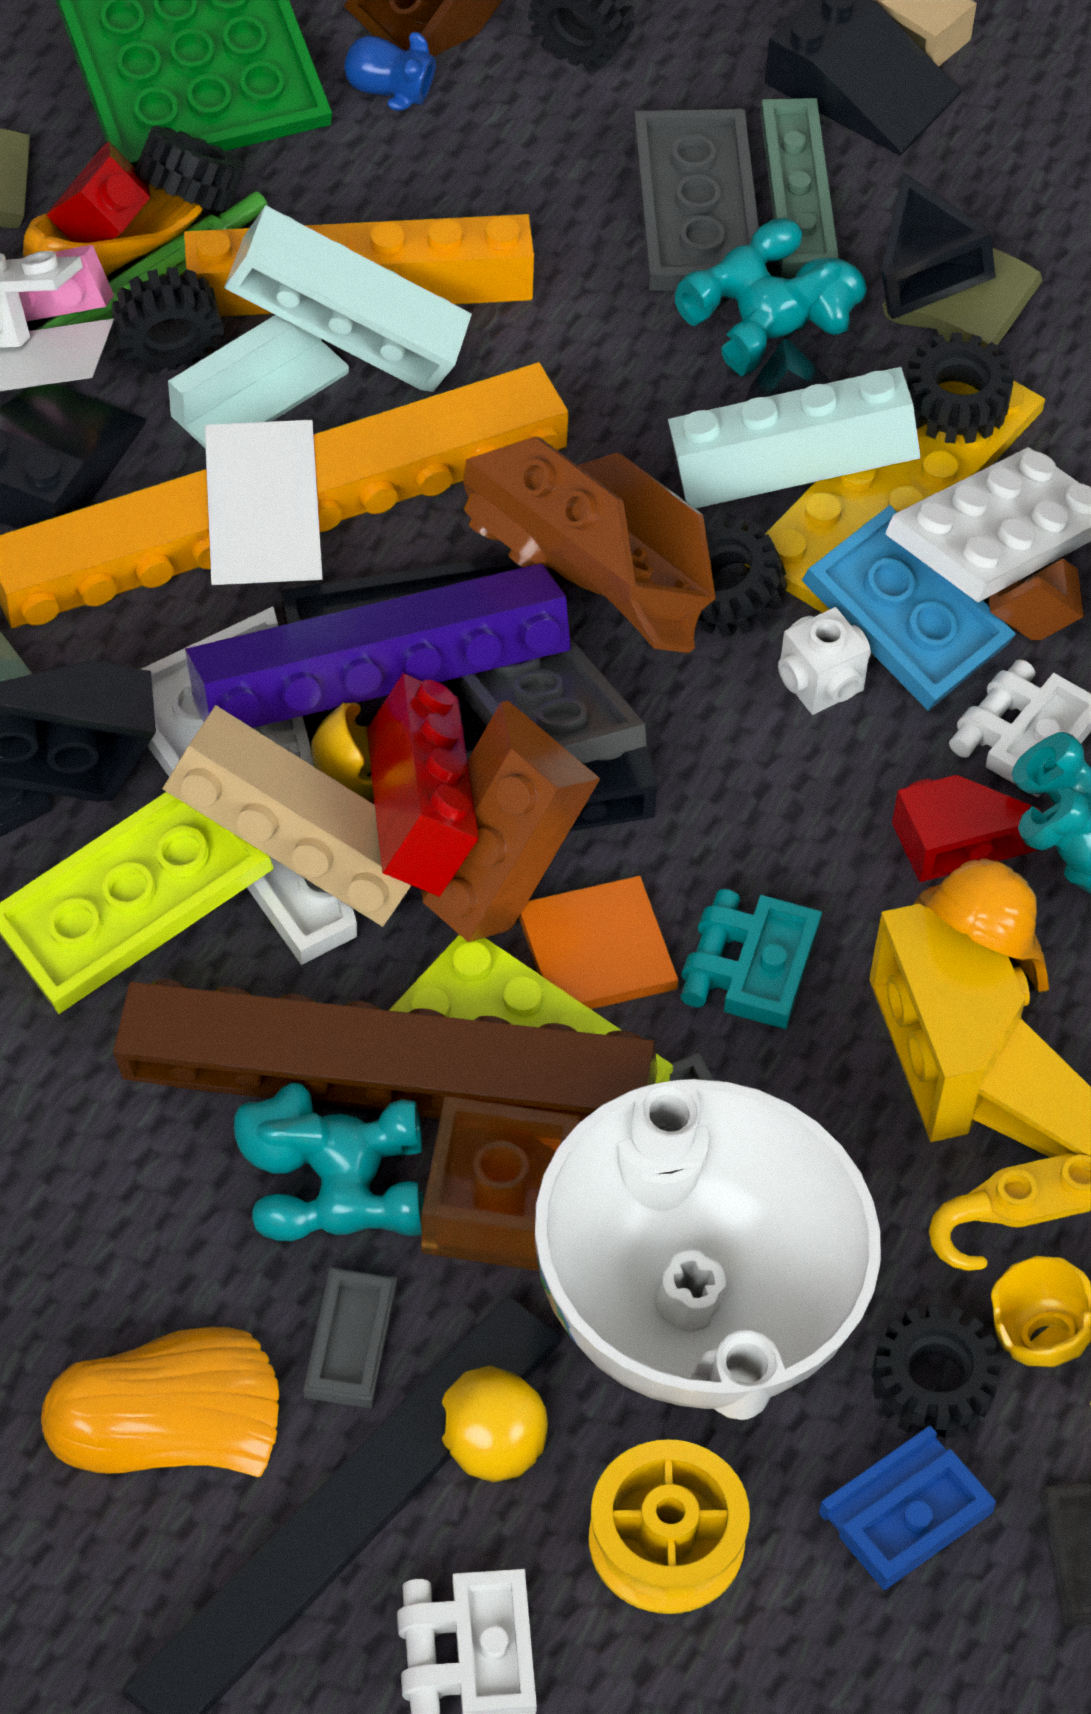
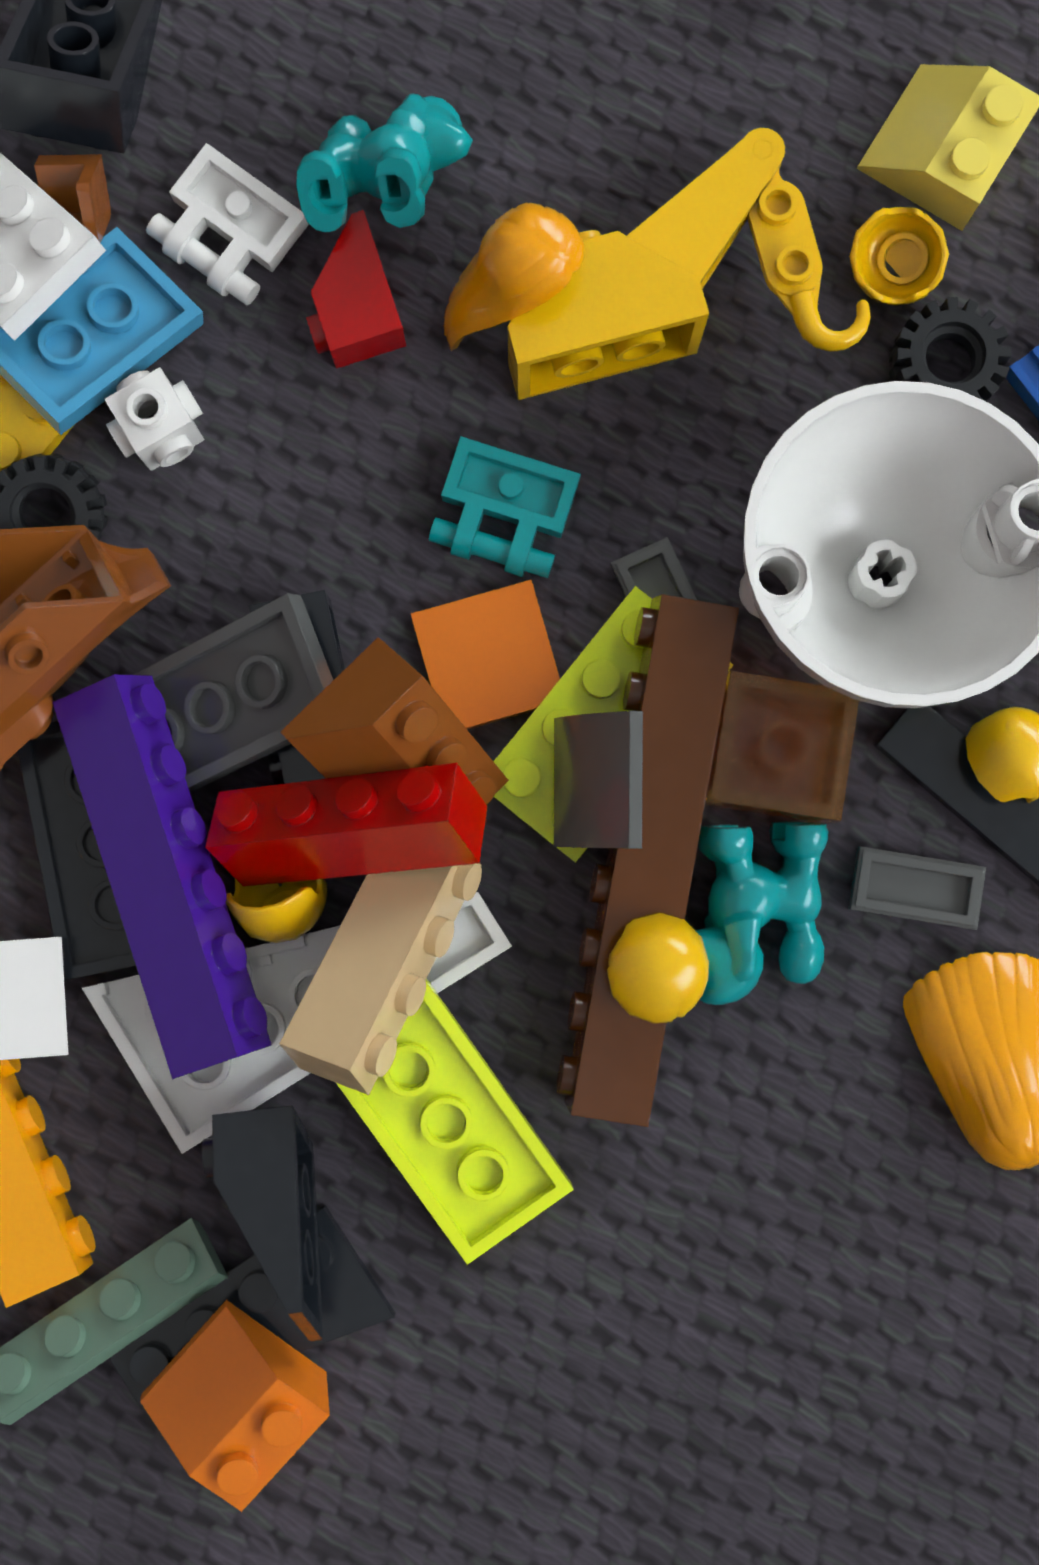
camera: 85 degrees left, 30 degrees up
none -> dark grey slope [554,711,643,849]
none -> yellow hair [607,913,709,1024]

